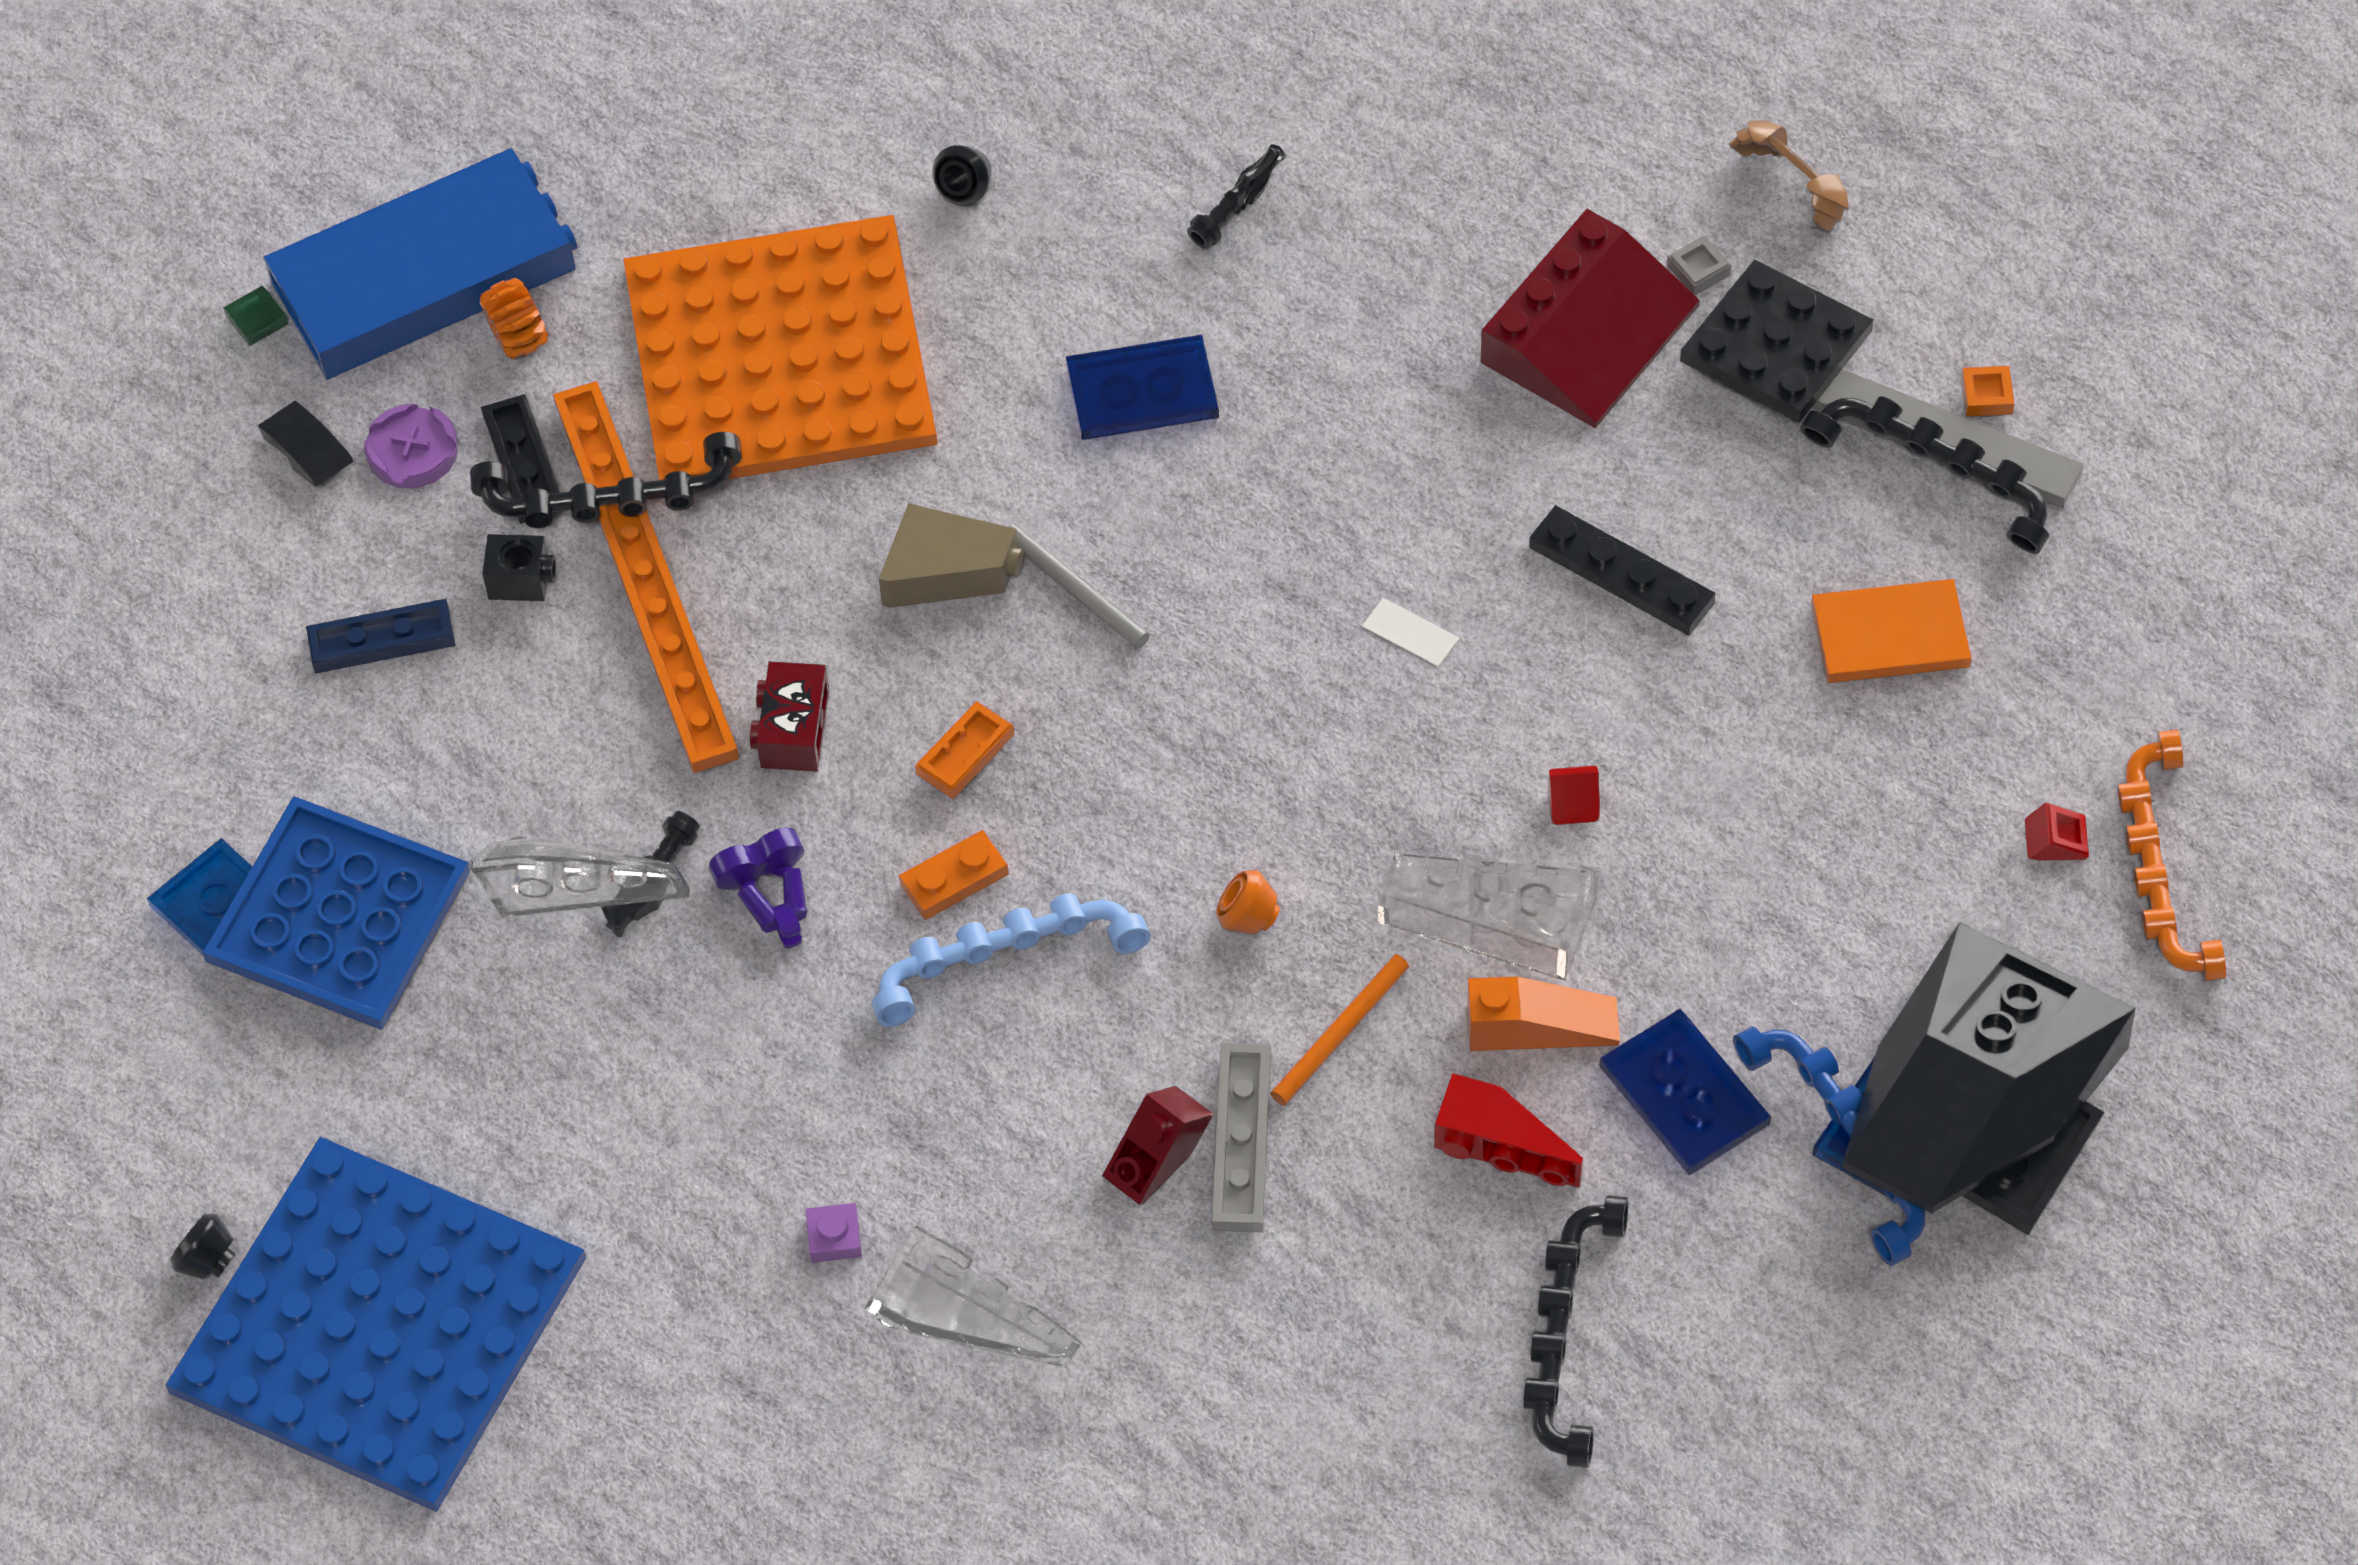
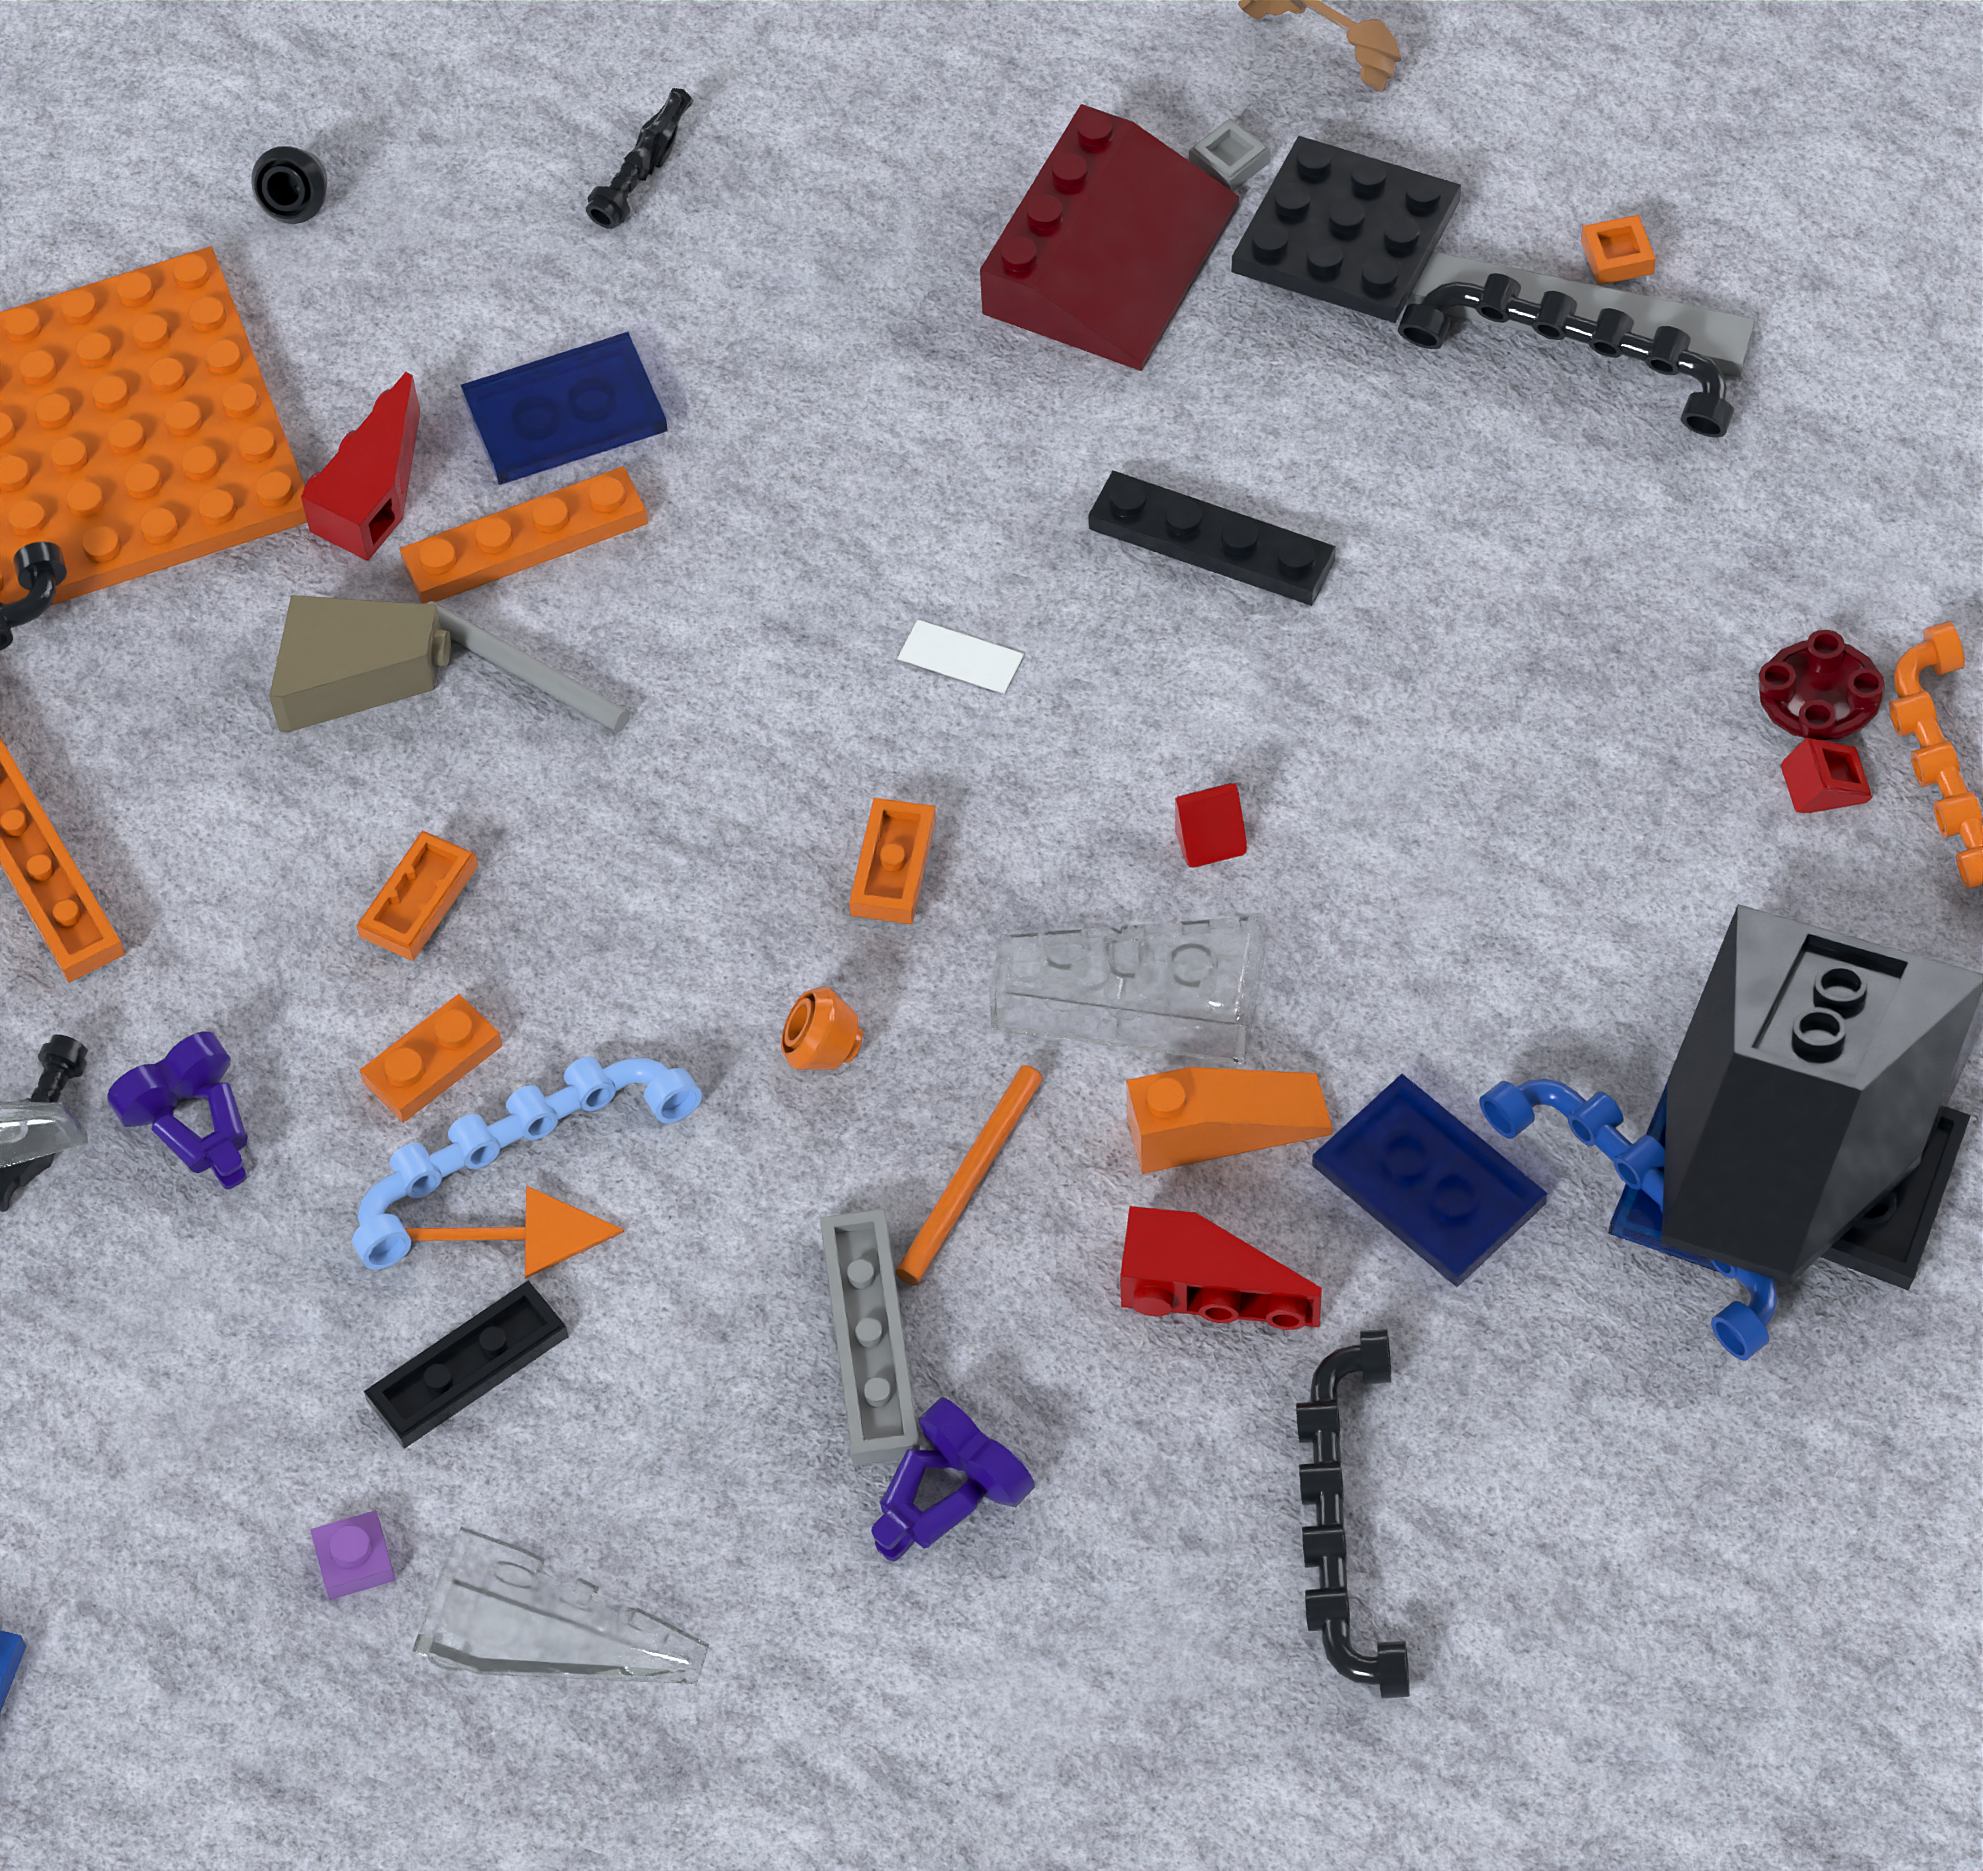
camera: 10 degrees left, 0 degrees up
dark red brick [750,661,830,772] -> none
dark red slope [1102,1086,1214,1205] -> none
orange tile [1811,579,1972,683] -> none
none -> red slope [301,372,421,561]
none -> black tile [364,1280,569,1449]
none -> orange plate [399,466,648,604]
none -> orange piece [405,1186,624,1279]
none -> orange plate [849,798,936,925]
none -> dark purple piece [871,1397,1035,1562]
none -> dark red dish [1758,630,1885,740]

